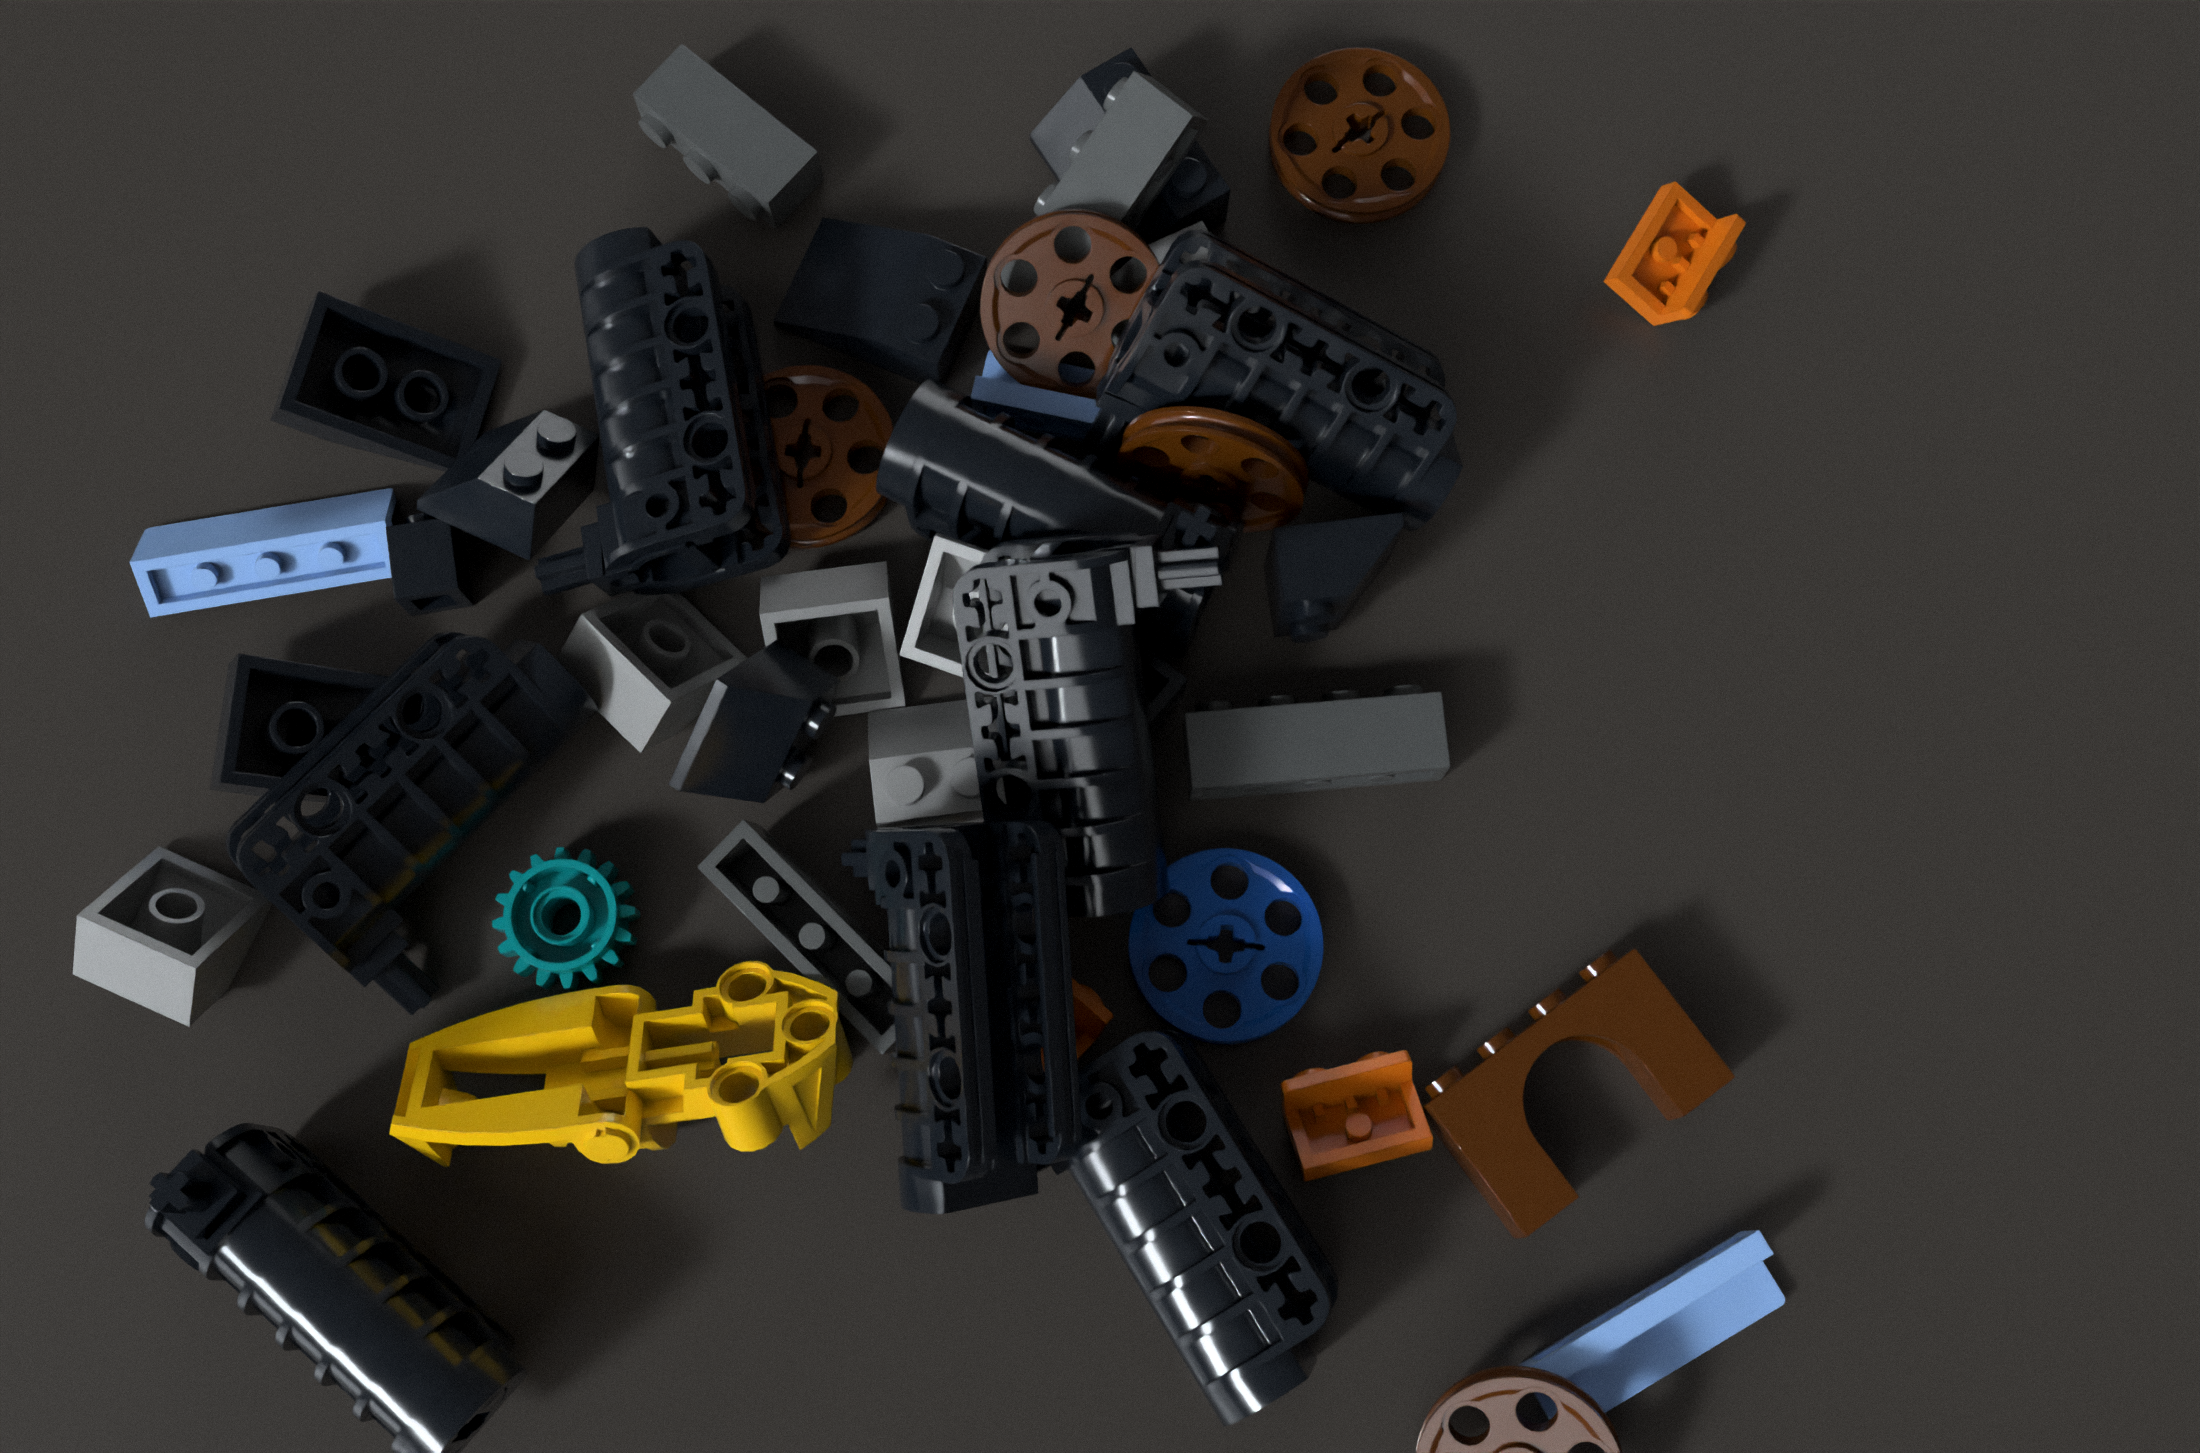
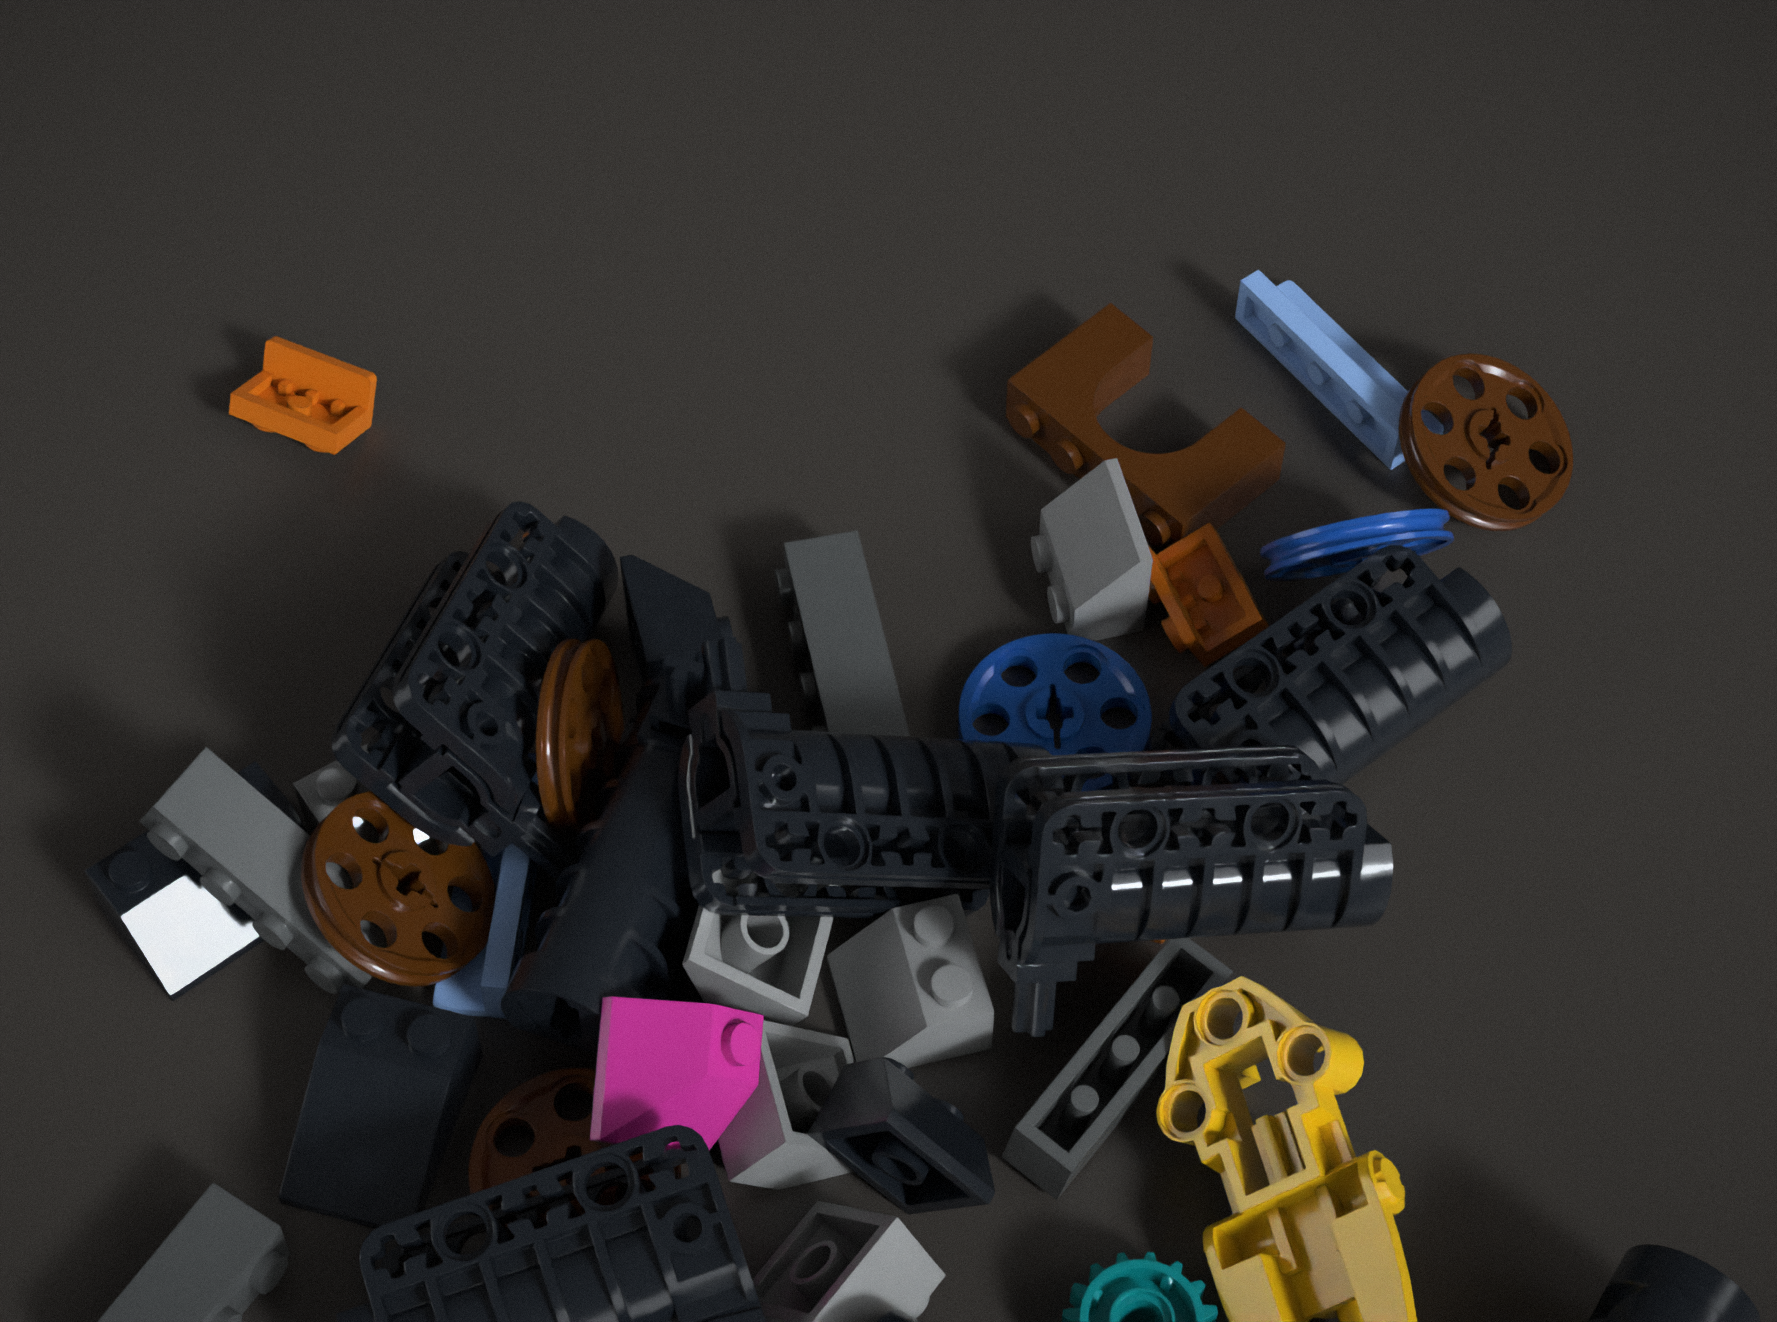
camera: 95 degrees left, 20 degrees down
reddish brown wedge [1269,47,1450,224] -> none
none -> dark pink slope [590,996,764,1151]
none -> light grey slope [1031,458,1153,641]
none -> blue wedge [1260,509,1454,581]

